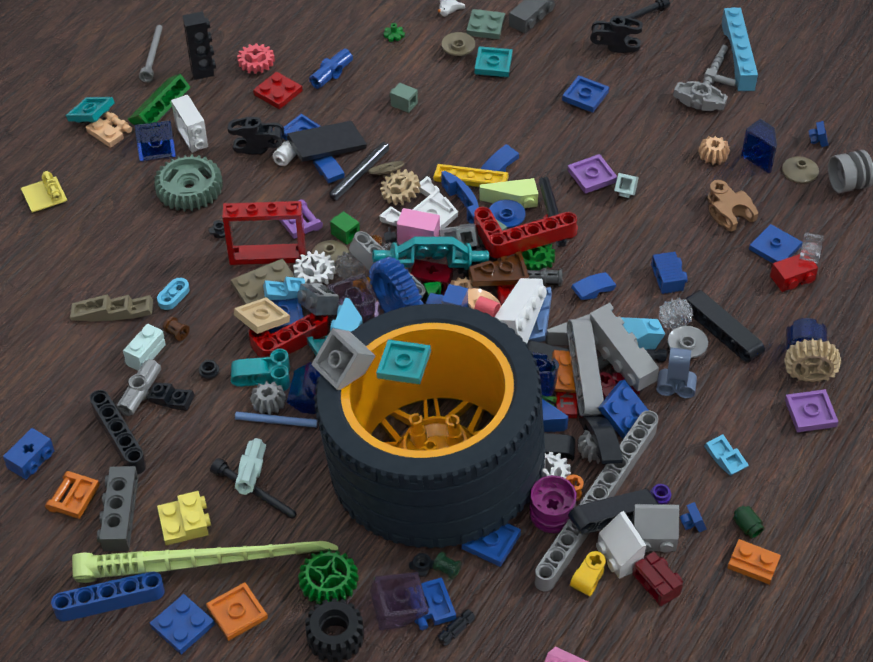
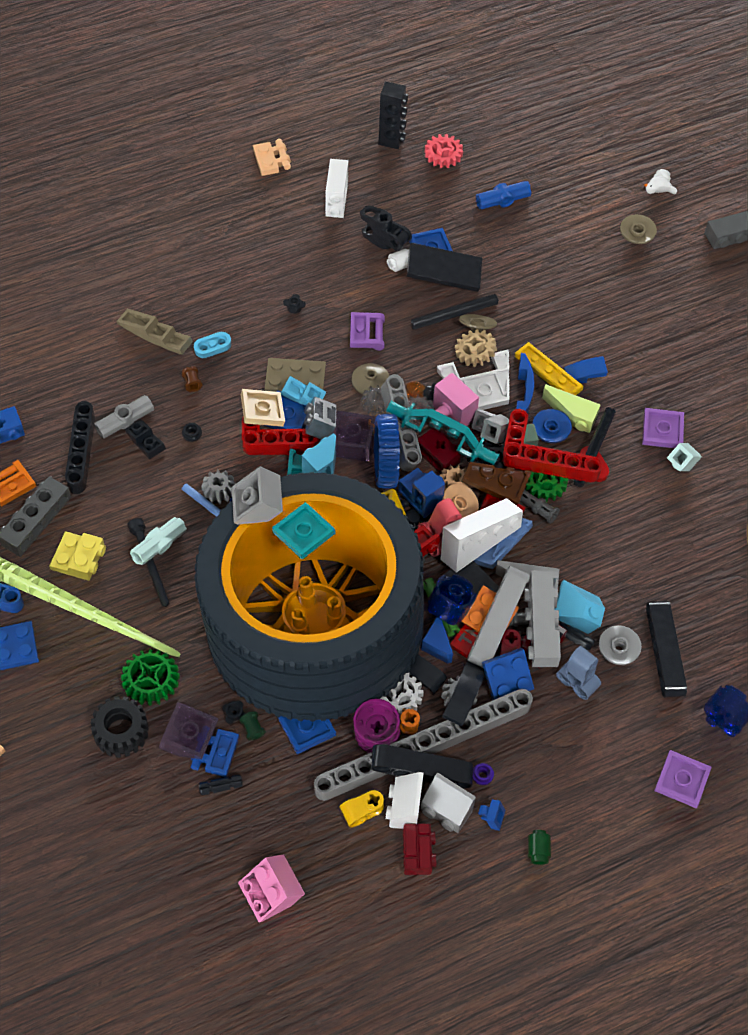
camera: 30 degrees right, 10 degrees up
light yellow hinge [21,171,67,213] -> none
teal plate [65,97,115,123] -> none
light aqua brick [123,324,166,371] -> none
green brick [128,74,191,130] -> none
clear blue slope [134,120,176,161] -> none
light grey piece [139,25,163,82] -> none
sand green gear [154,154,223,212] -> none
orange plate [206,582,268,641] -> none
red window [222,201,306,265] -> none
teal piece [231,349,291,391] -> none
red plate [253,72,303,110] -> none
white gear [293,250,336,284] -> none
blue slope [313,156,345,183] -> none
green brick [330,211,360,245] -> none
green plant [383,23,405,42] -> none
sand green brick [389,83,418,113] -> none
green slope [423,282,441,302] -> none
sand green plate [466,9,505,39] -> none
teal plate [474,46,513,77] -> none
blue plate [562,75,609,113] -> none
blue slope [571,272,616,300] -> none
blue brick [651,252,688,294] -> none
clear gear [659,297,693,330] -> none
medium azure slope [704,434,749,476] -> none
orange plate [727,539,781,585] -> none
tan gear [784,338,841,382] -> none

